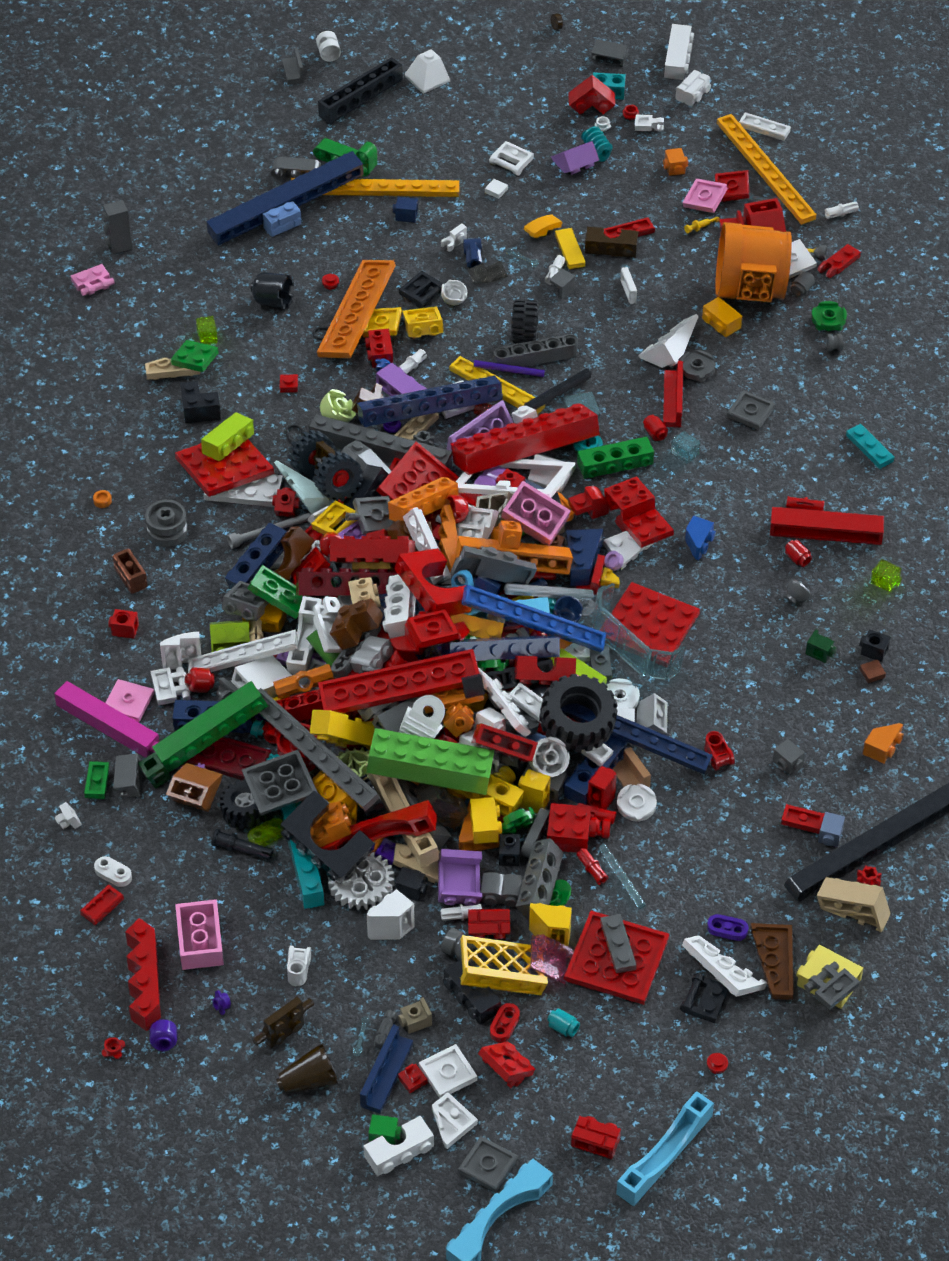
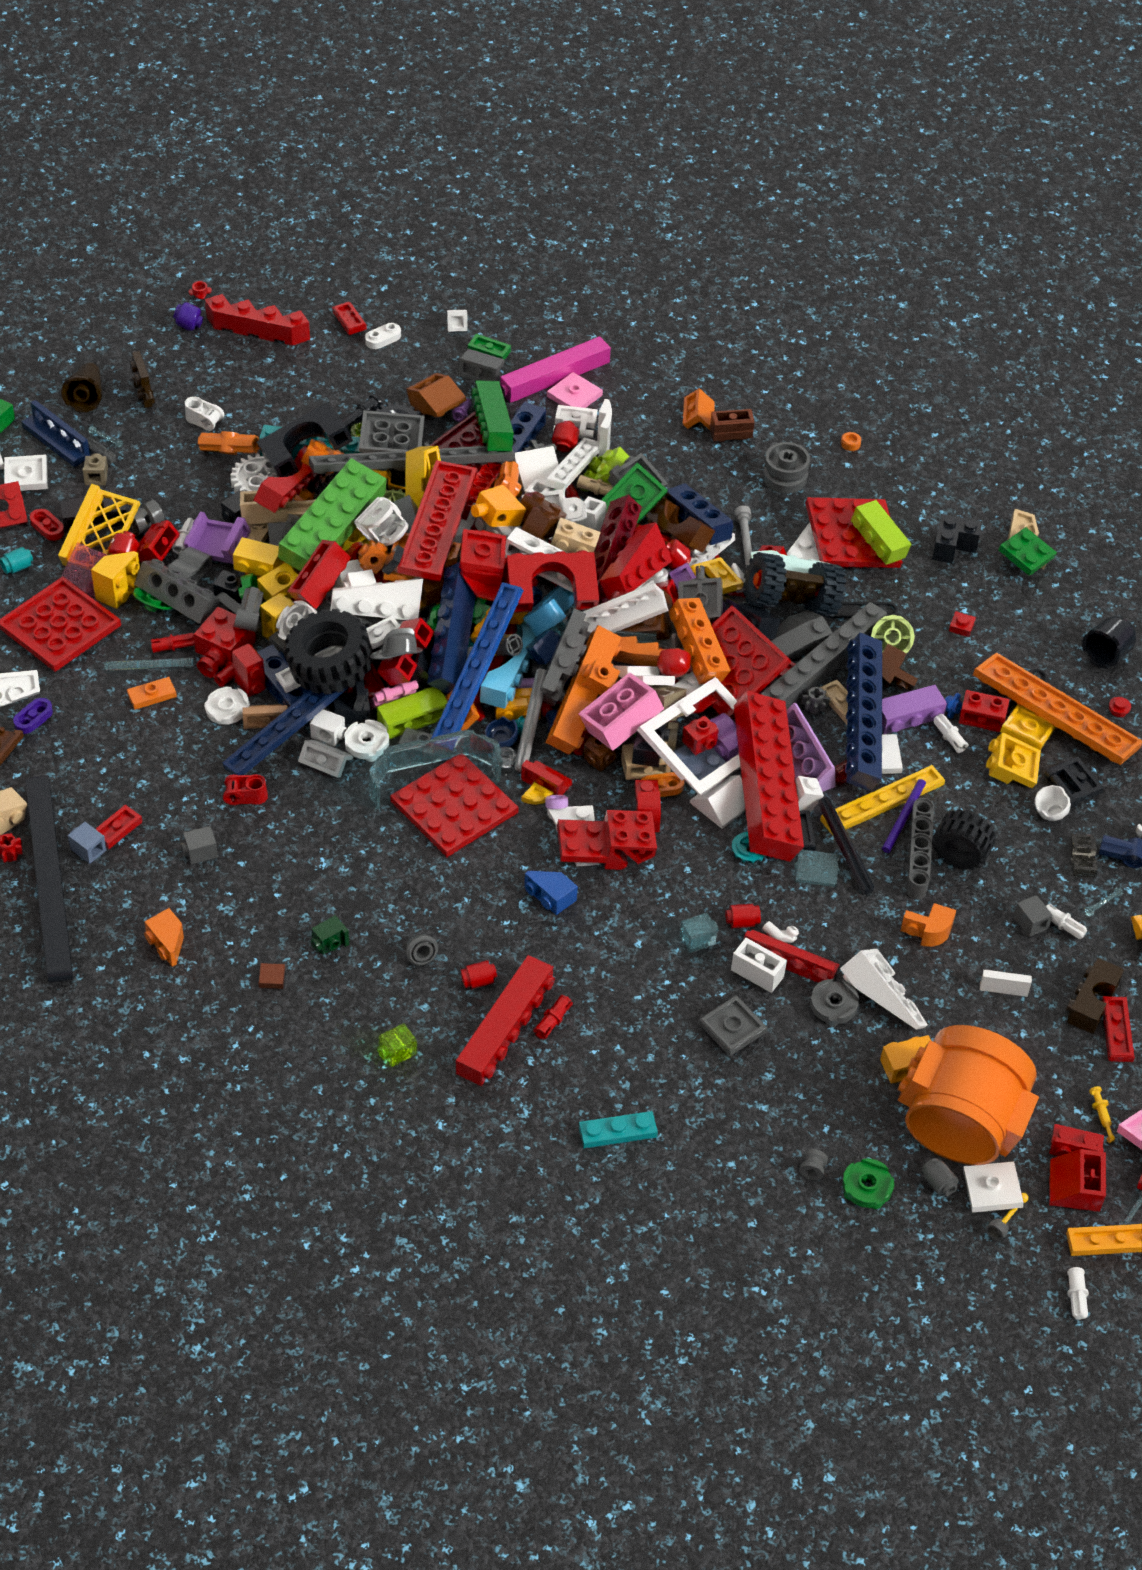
camera: 110 degrees right, 0 degrees up
red brick [108,609,139,639] -> none
dark green brick [138,752,172,789] -> none
bright pink brick [175,900,224,970] -> none
clear neon green brick [196,316,218,344] -> none
dark purple plate [212,990,231,1015] -> none
white slope [367,889,415,940] -> none
red tile [398,1063,428,1093] -> none
yellow tile [555,228,586,269] -> none
dark blue wedge [566,529,604,586] -> none
green brick [577,437,654,479] -> none
dark grey plate [600,914,636,973] -> none
red hinge [818,244,861,278] -> none
black brick [859,629,891,662] -> none
none -> red head [108,531,139,555]
none -> orange plate [127,677,177,710]
none -> orange piece [198,431,260,455]
none -> dark grey piece [234,587,263,632]
none -> dark grey piece [370,628,423,659]
none -> light orange torso [471,485,526,527]
none -> orange panel [683,388,715,430]
none -> white brick [731,938,787,993]
none -> white arm [762,921,799,943]
none -> orange brick [900,903,956,947]

